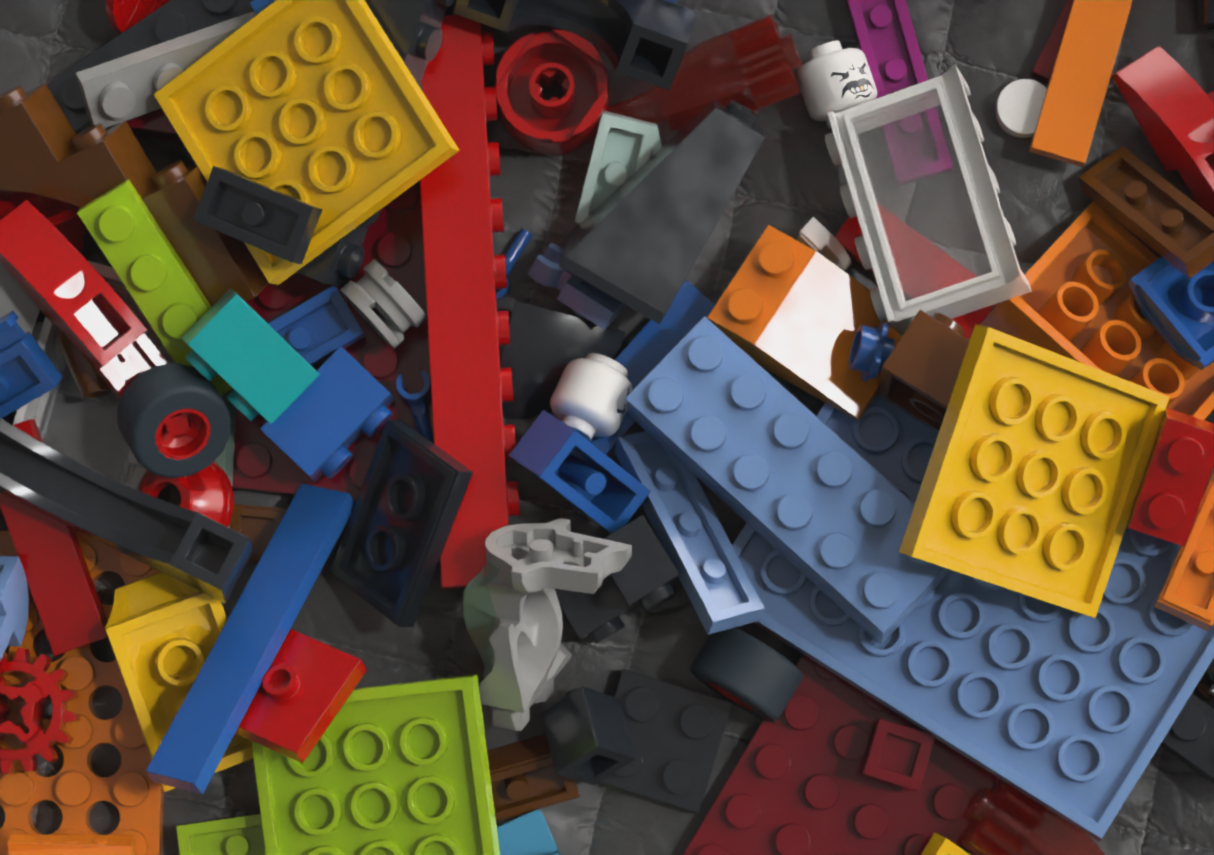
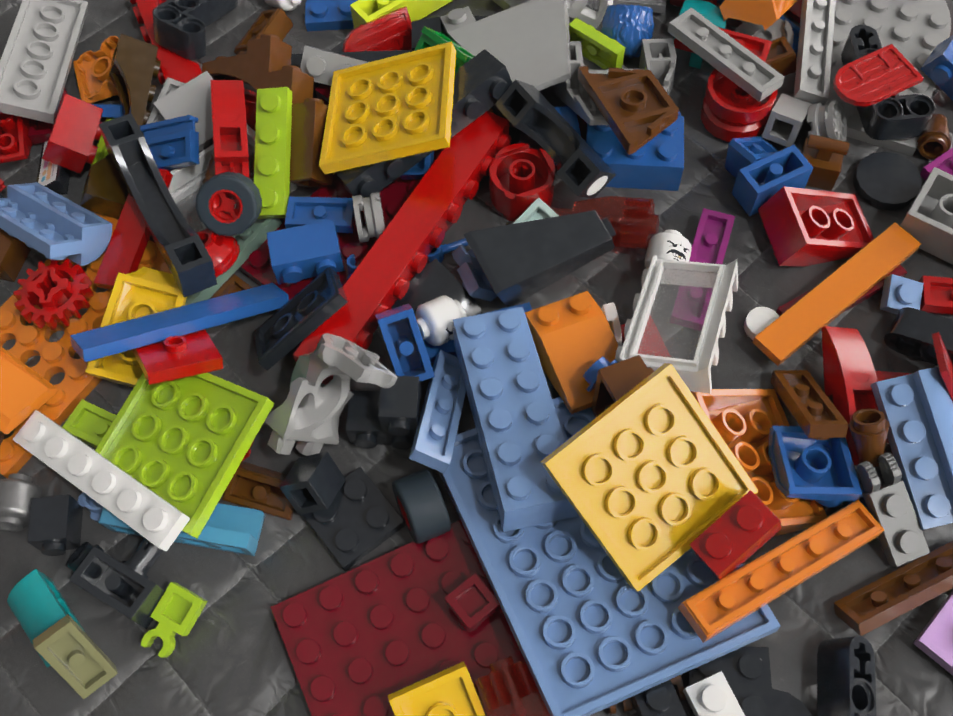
camera: 35 degrees right, 20 degrees down
teal brick [182,288,320,424] -> none
black plate [193,166,322,264] -> none

